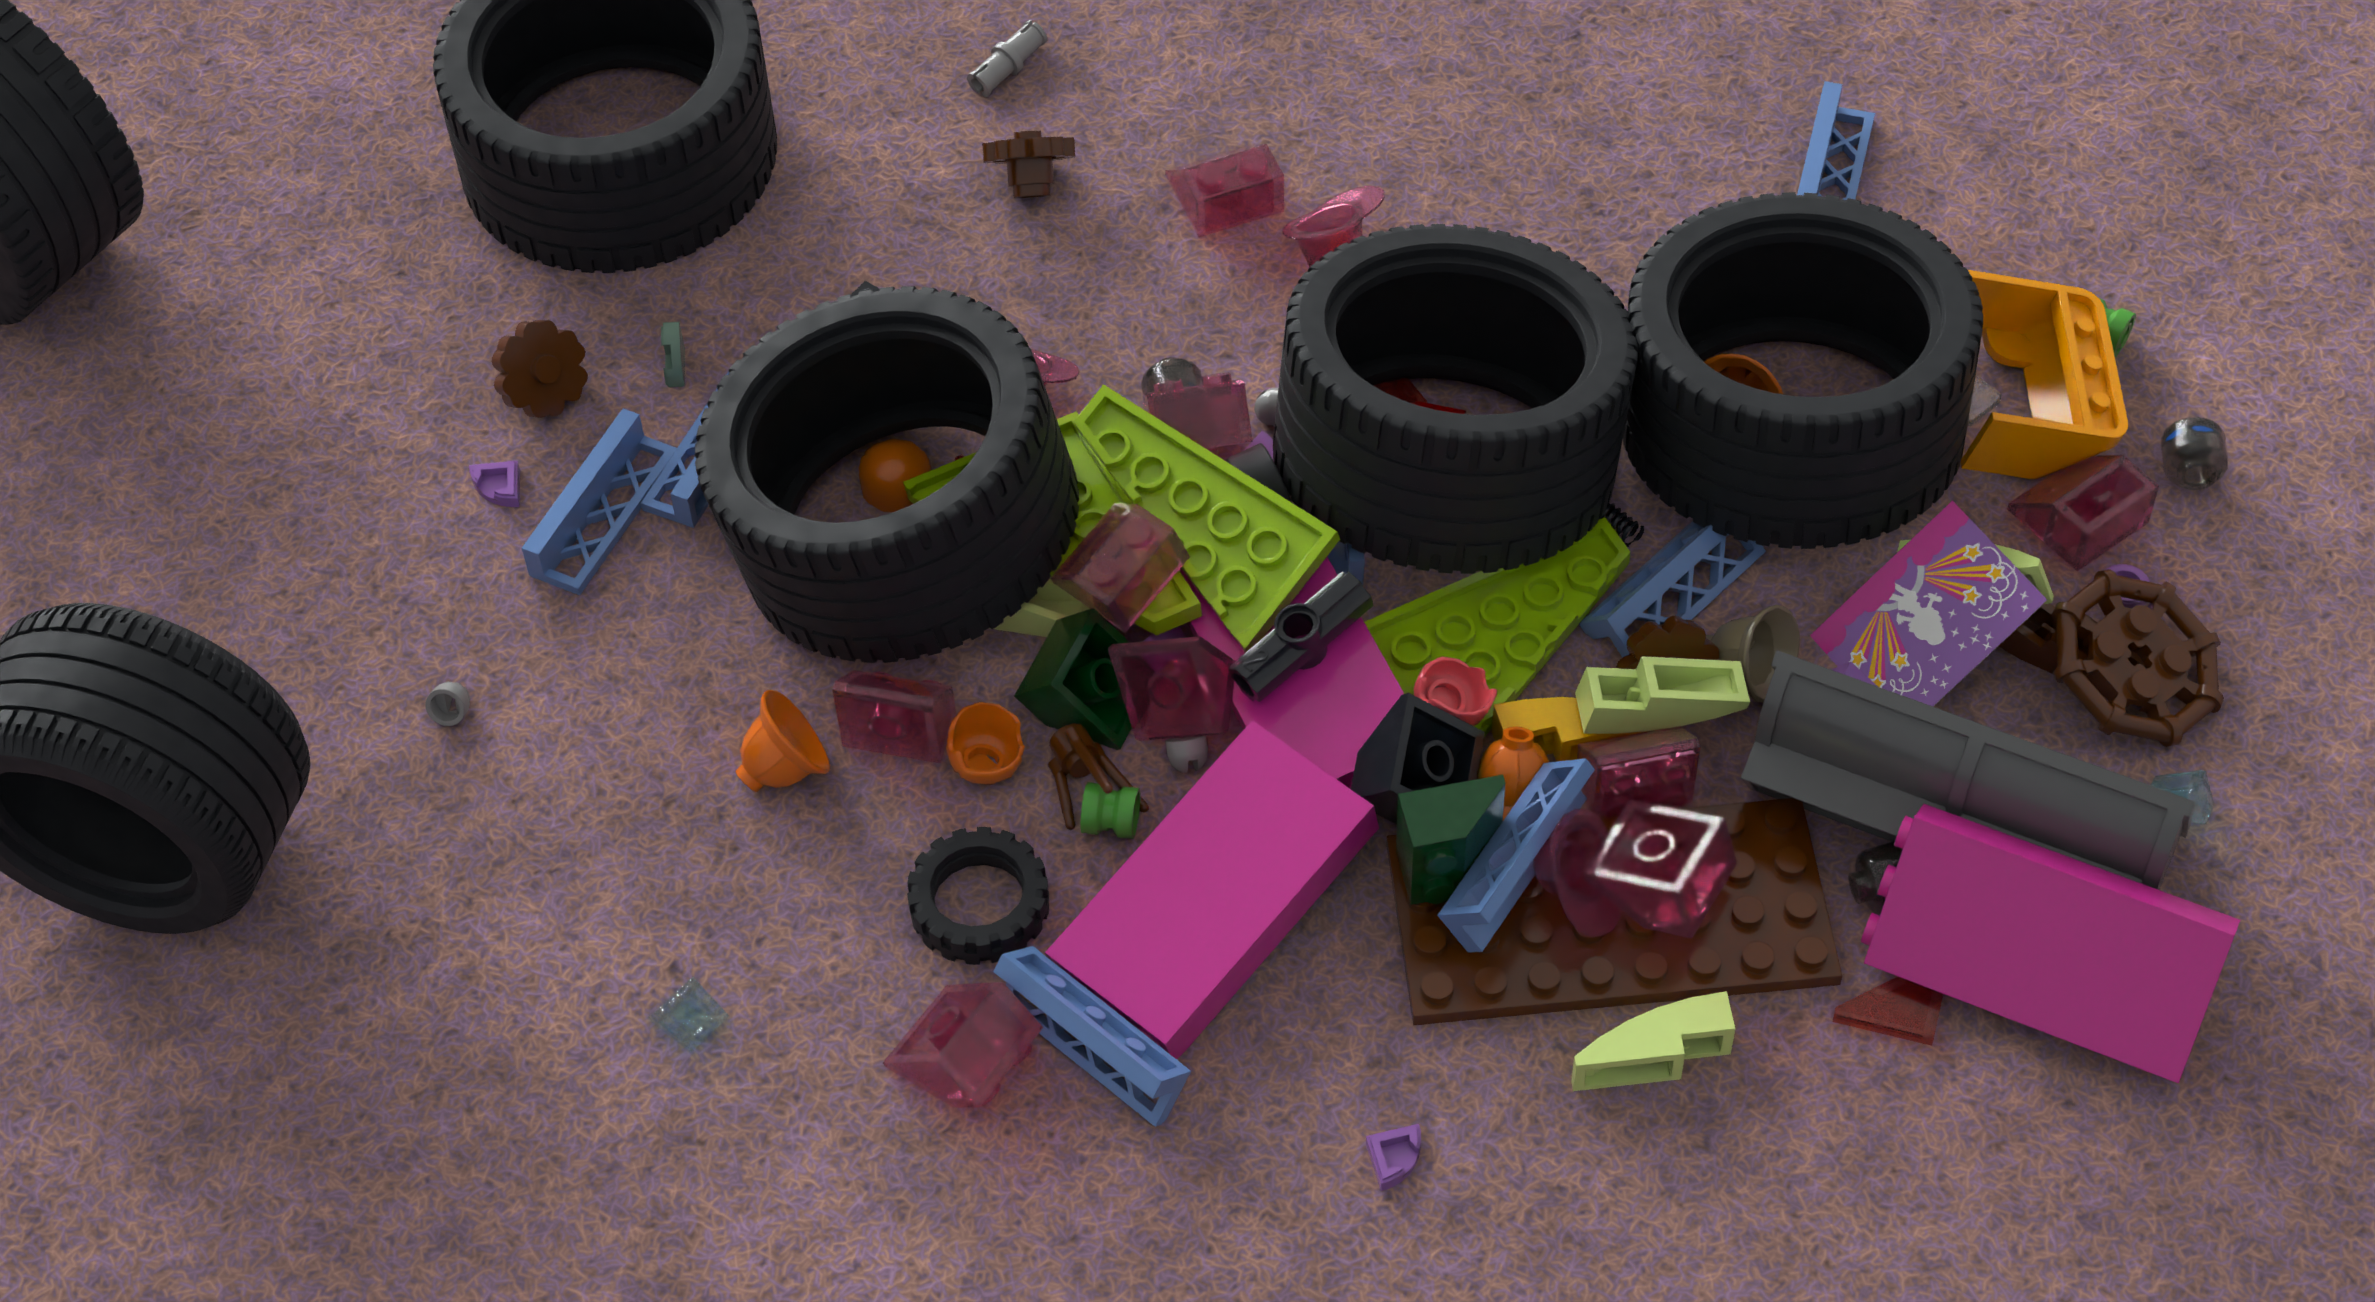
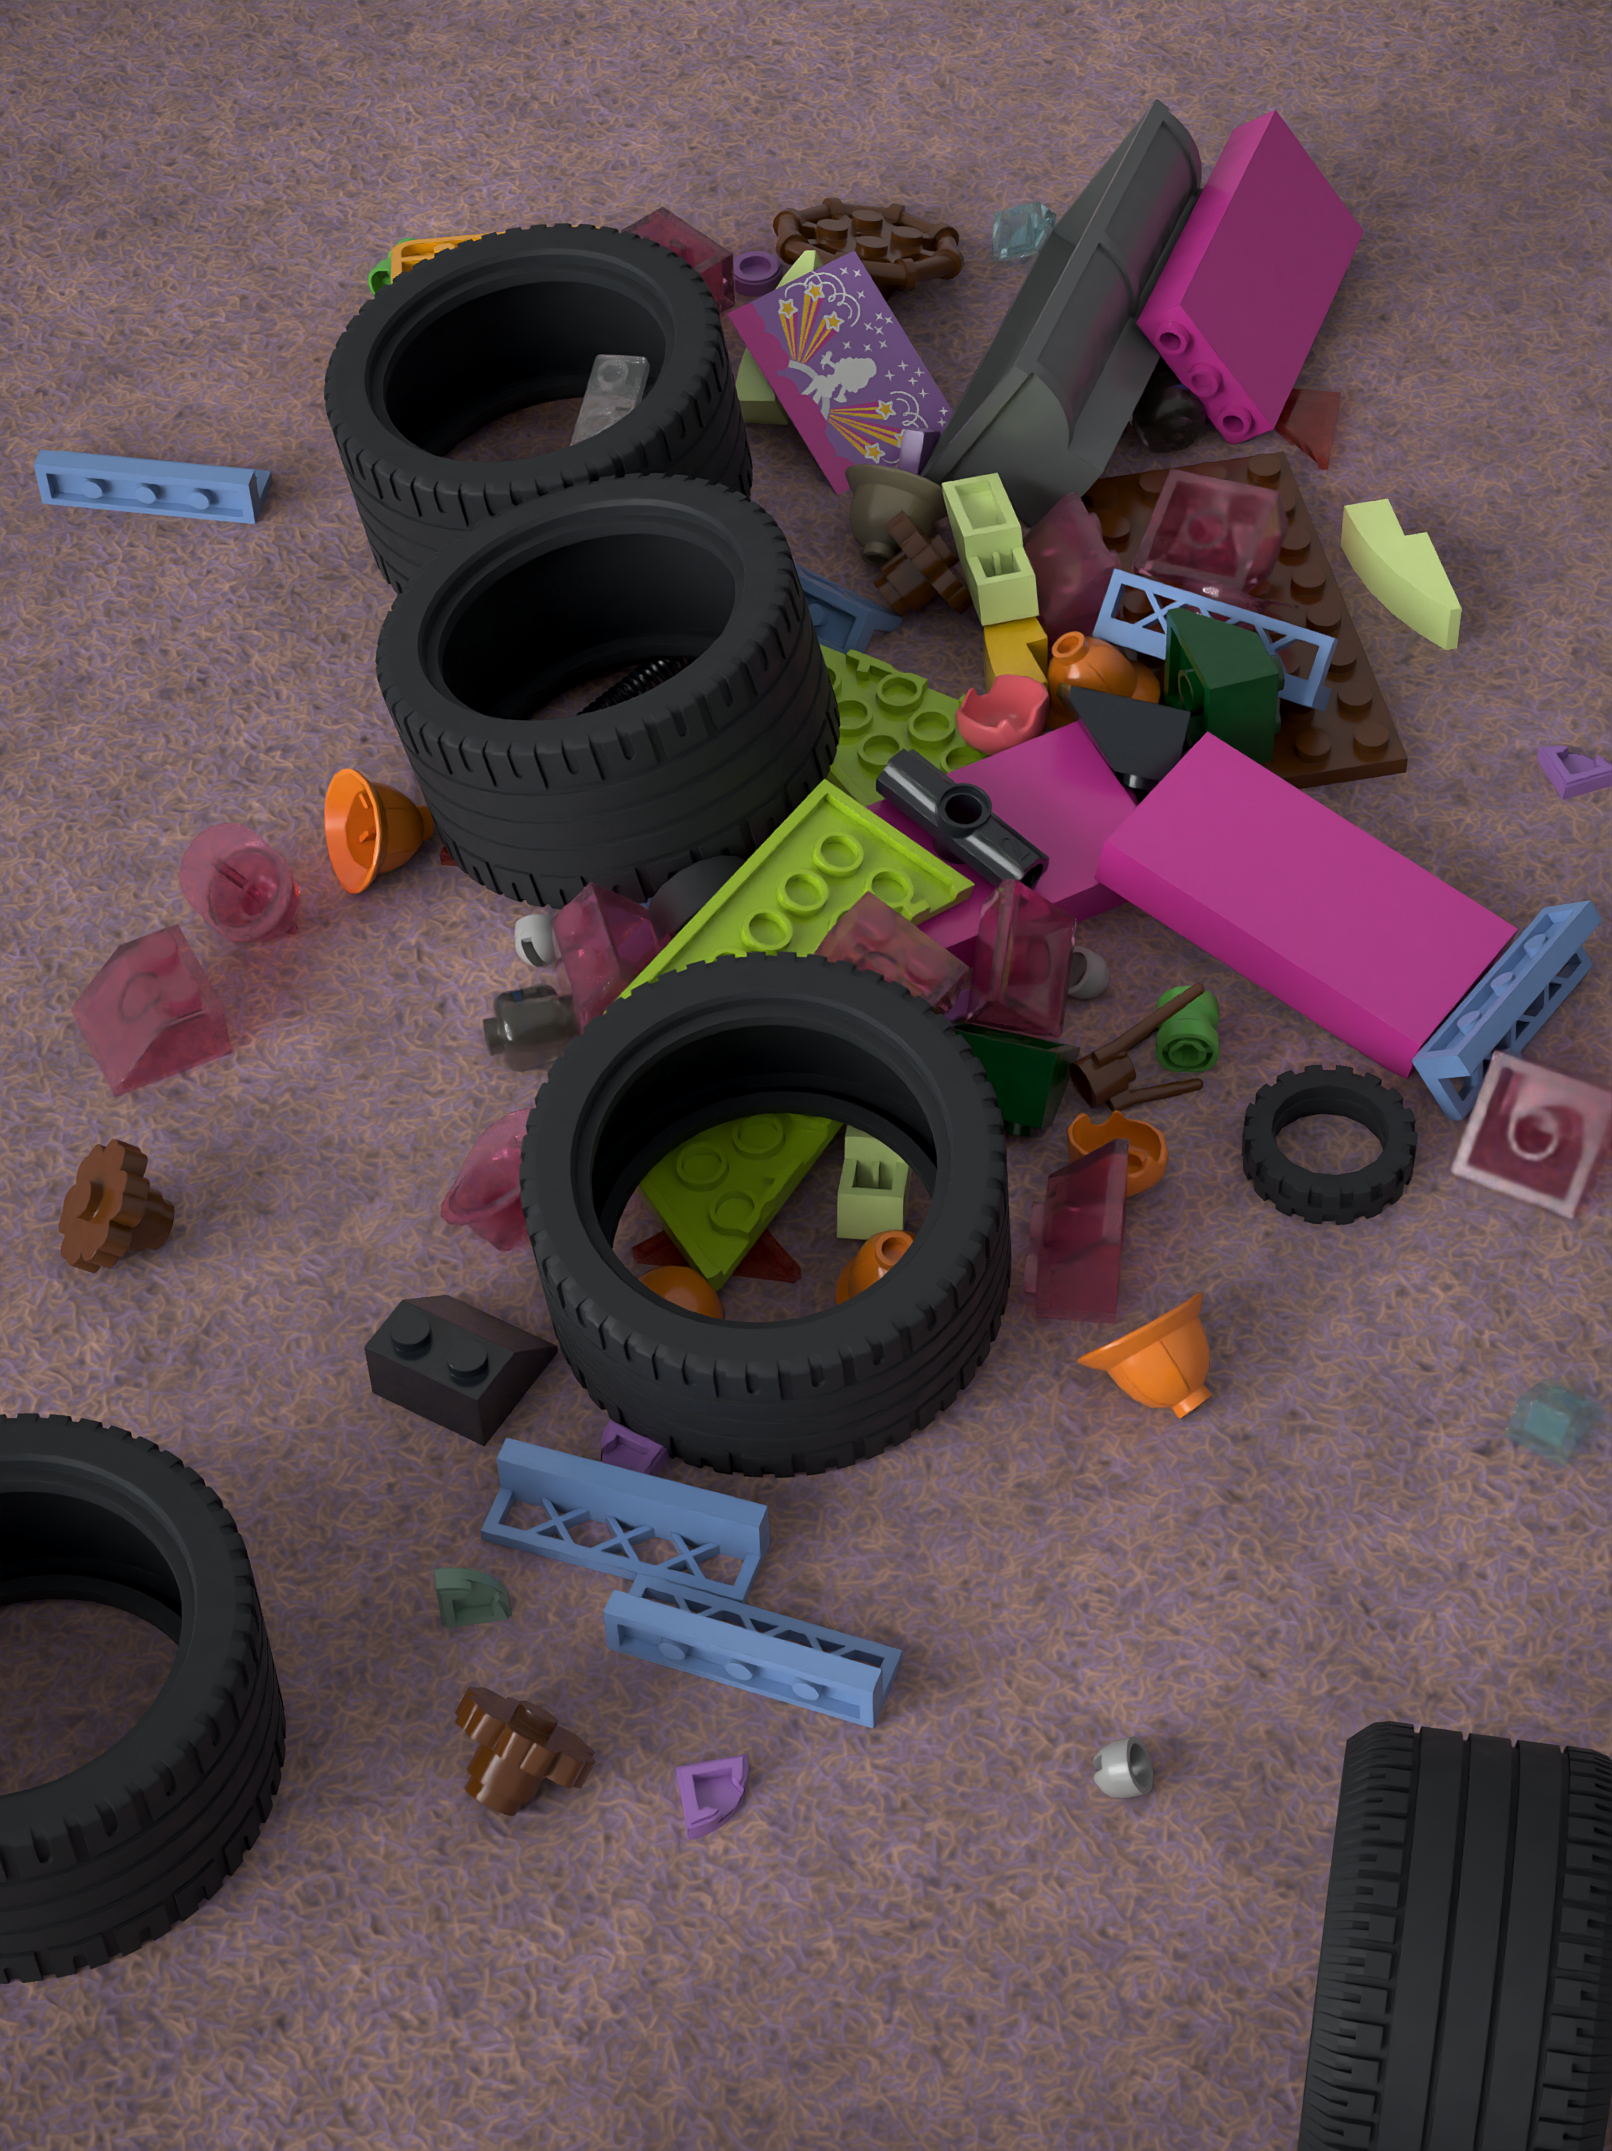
camera: 95 degrees left, 5 degrees down
clear smoke head [2161,417,2228,490] -> none

